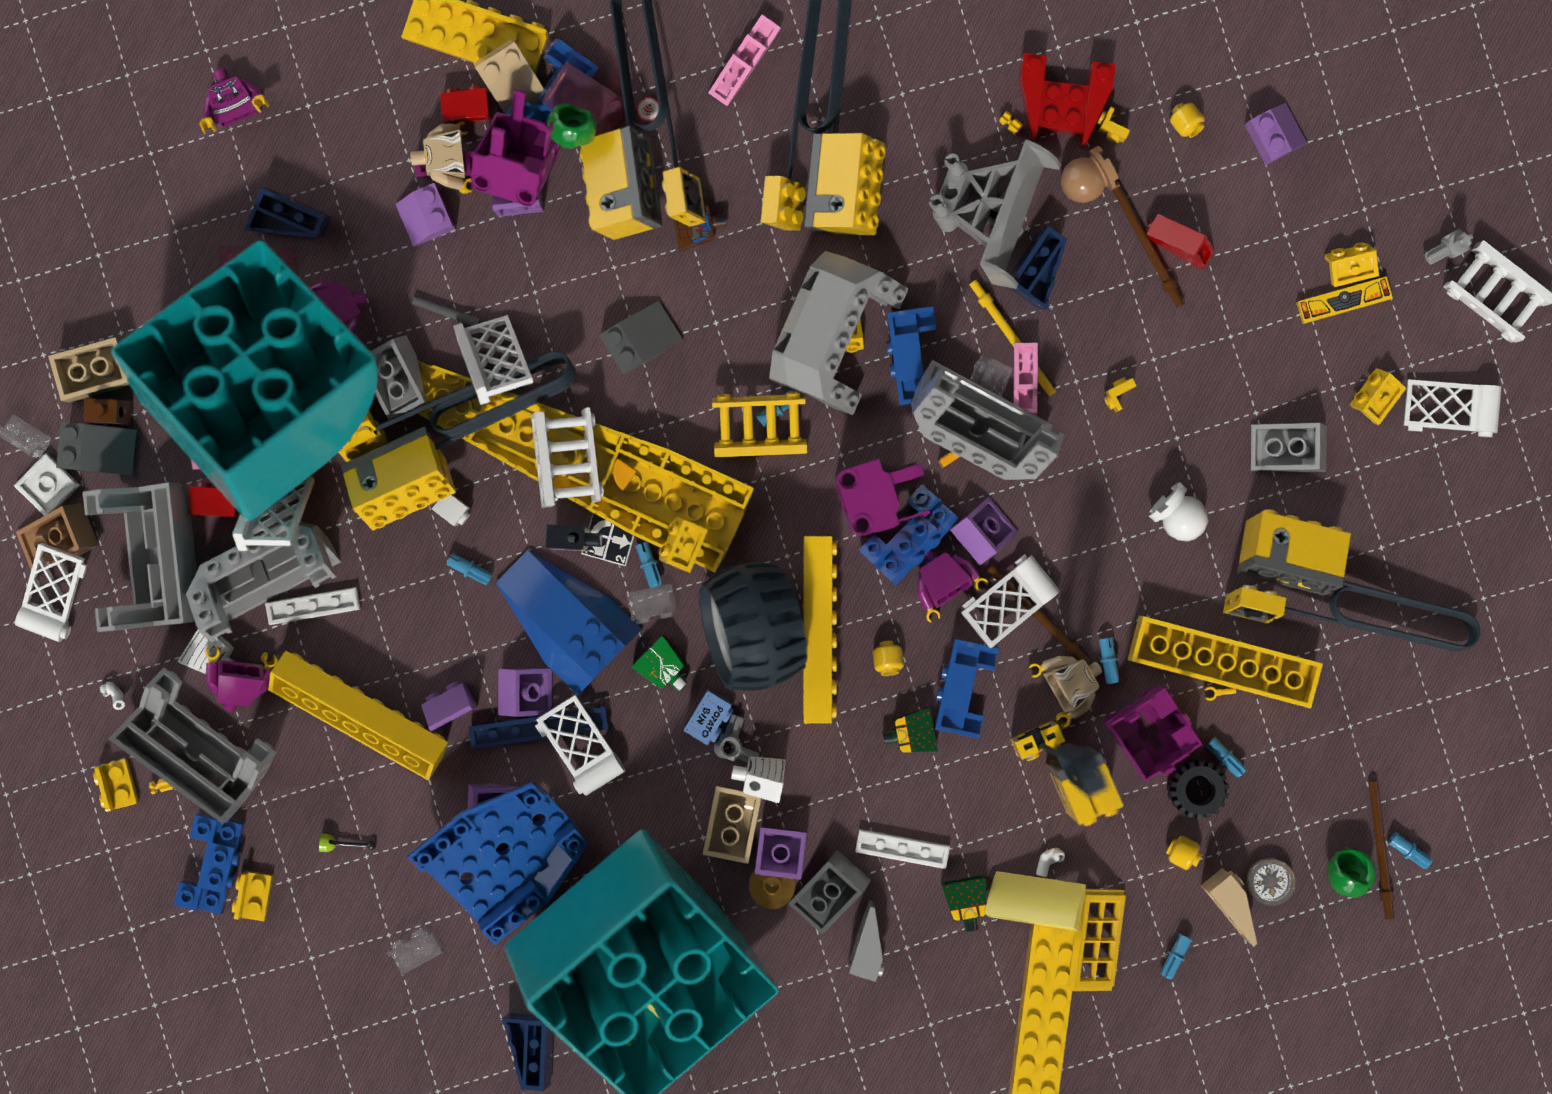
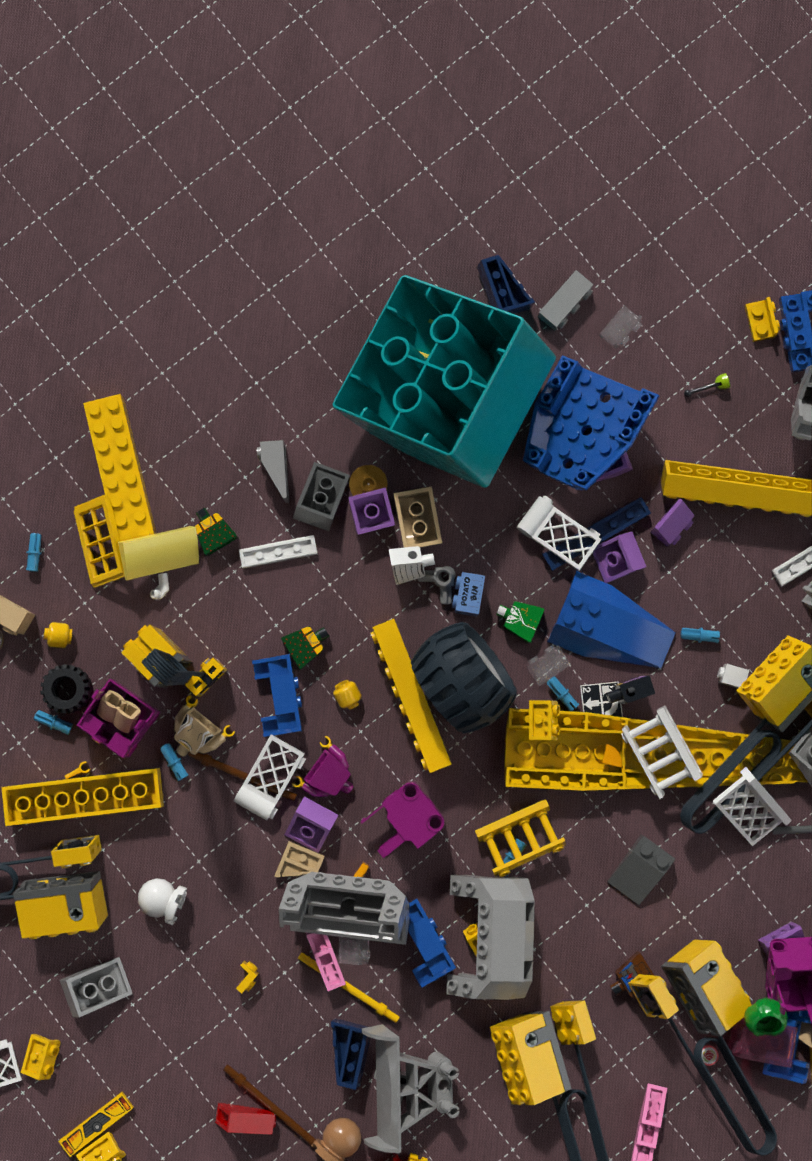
camera: 160 degrees right, 5 degrees down
blue bracket [859,484,959,586] -> none
none -> tan brick [97,690,141,733]
none -> tan wing [275,841,325,877]
none -> light grey brick [538,270,593,331]

